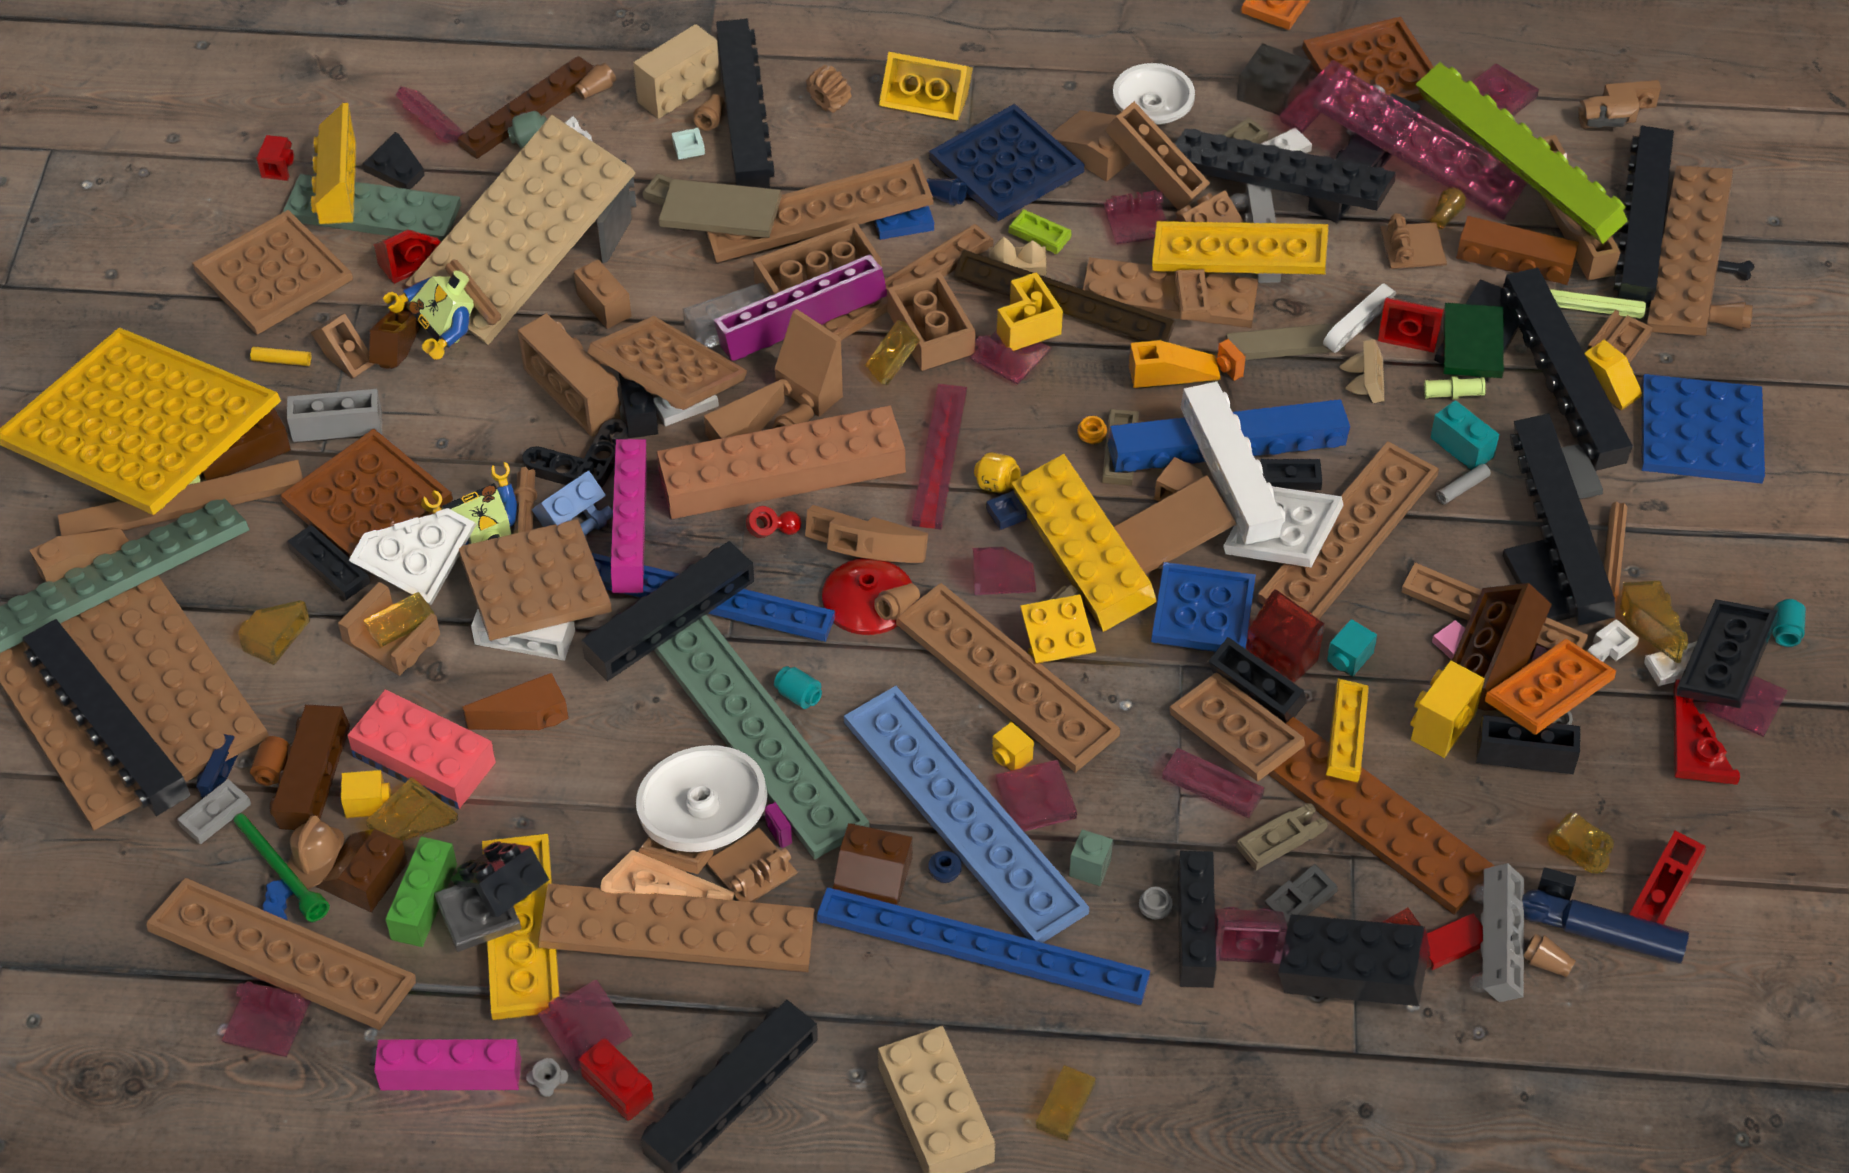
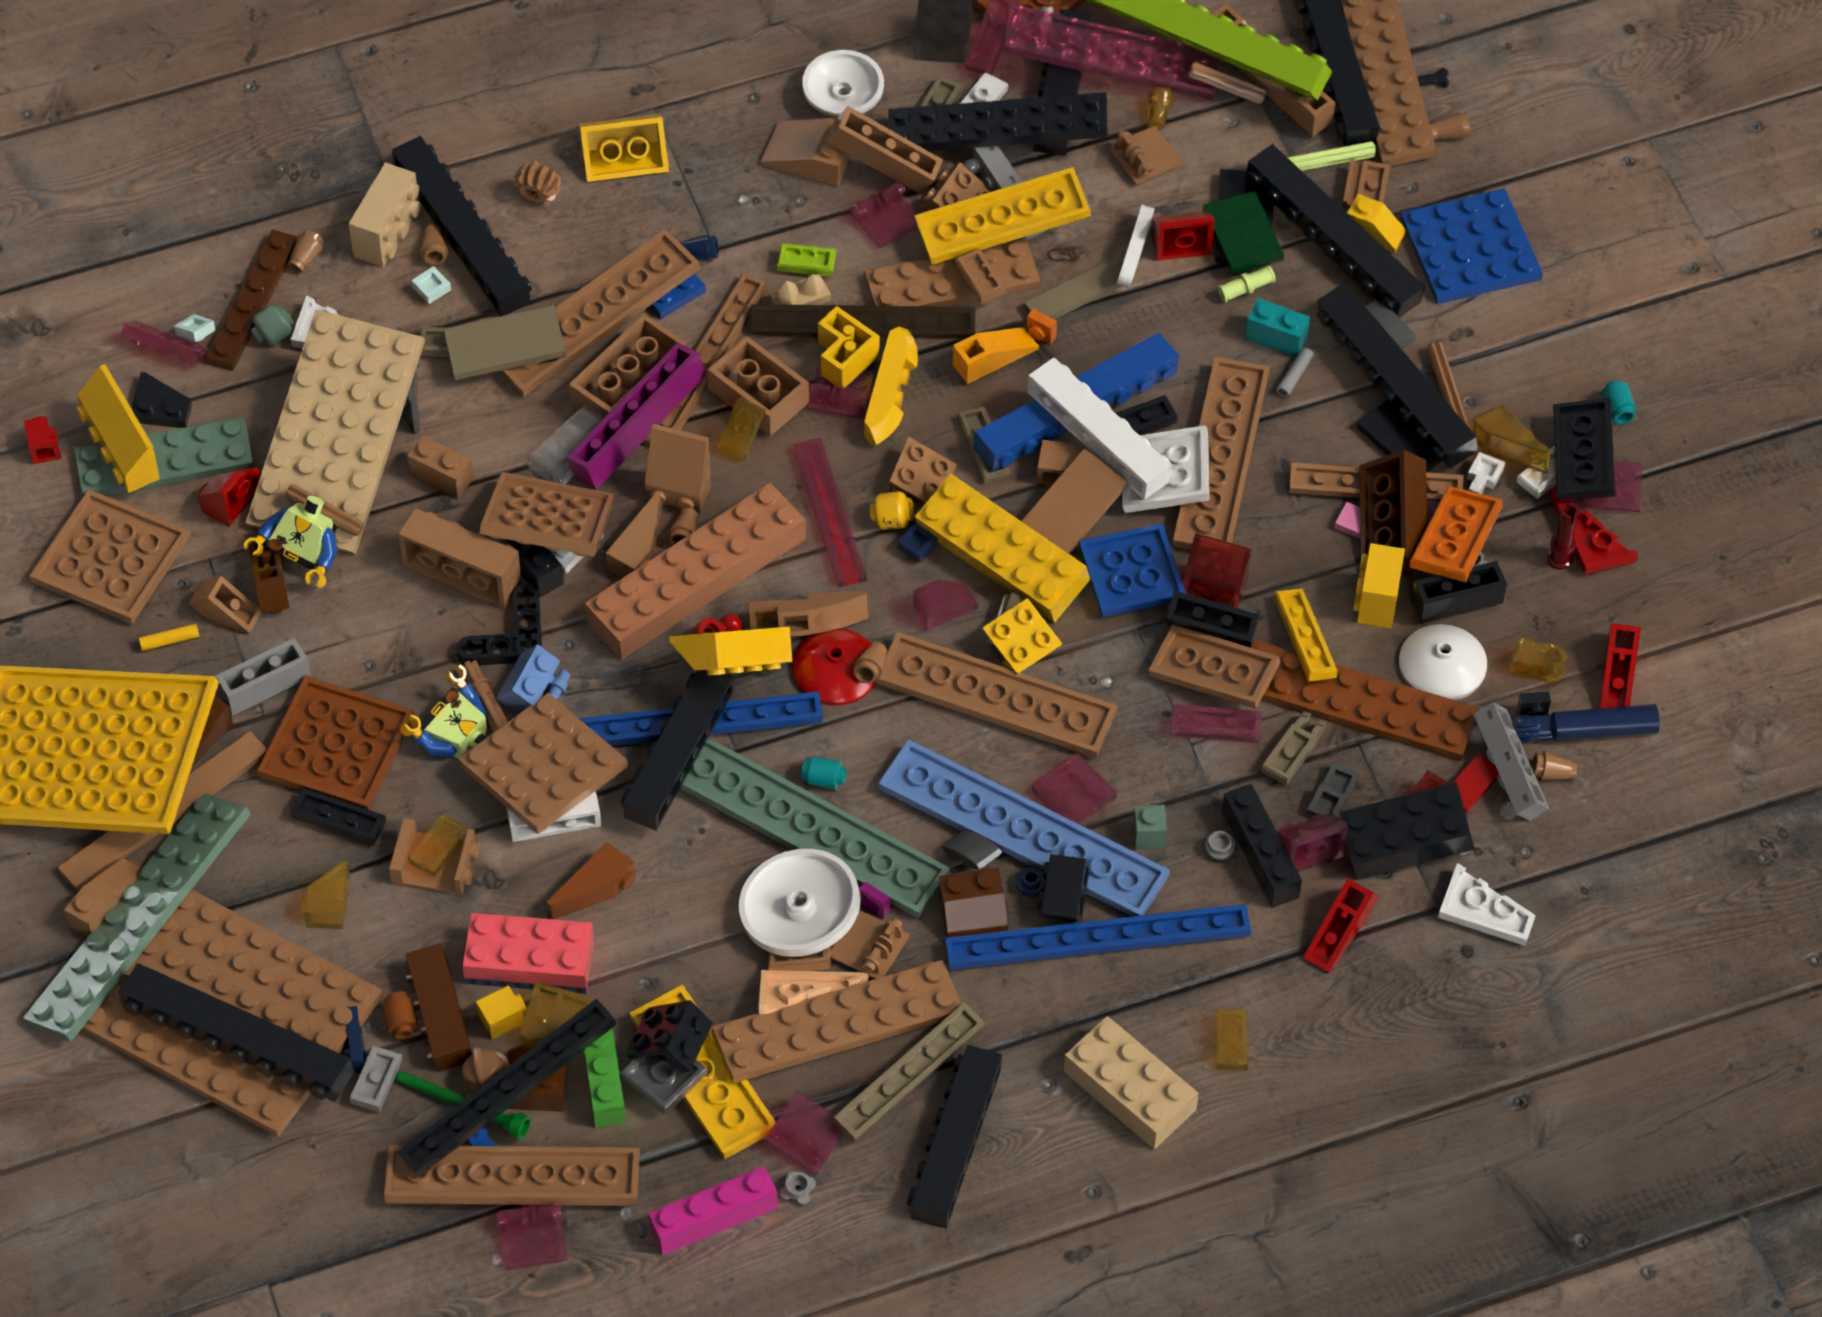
camera: 25 degrees left, 5 degrees up
white plate [349,508,477,605] -> none
red brick [579,1038,654,1121] -> none
dark pink brick [611,439,647,593] -> none
dark blue plate [929,103,1085,221] -> none
yellow plate [992,722,1034,774] -> none
light orange plate [1077,416,1107,444] -> none
teal brick [1327,619,1377,677] -> none
tan tile [1339,339,1384,403] -> none
dark orange brick [1456,216,1579,285] -> none
none -> light aqua plate [174,314,216,342]
none -> black plate [398,998,617,1178]
none -> yellow slope [669,627,792,675]
none -> dark tan plate [832,1002,986,1143]
none -> yellow brick [864,326,918,445]
none -> medium nougat hinge [889,436,957,503]
none -> dark grey slope [941,830,1002,870]
none -> black brick [1038,854,1091,923]
none -> medium nougat axle [1188,62,1266,104]
none -> red slope [1303,878,1380,973]
none -> white dish [1399,624,1487,700]
none -> white wing [1438,863,1535,946]
none -> dark red pin [1547,503,1580,570]

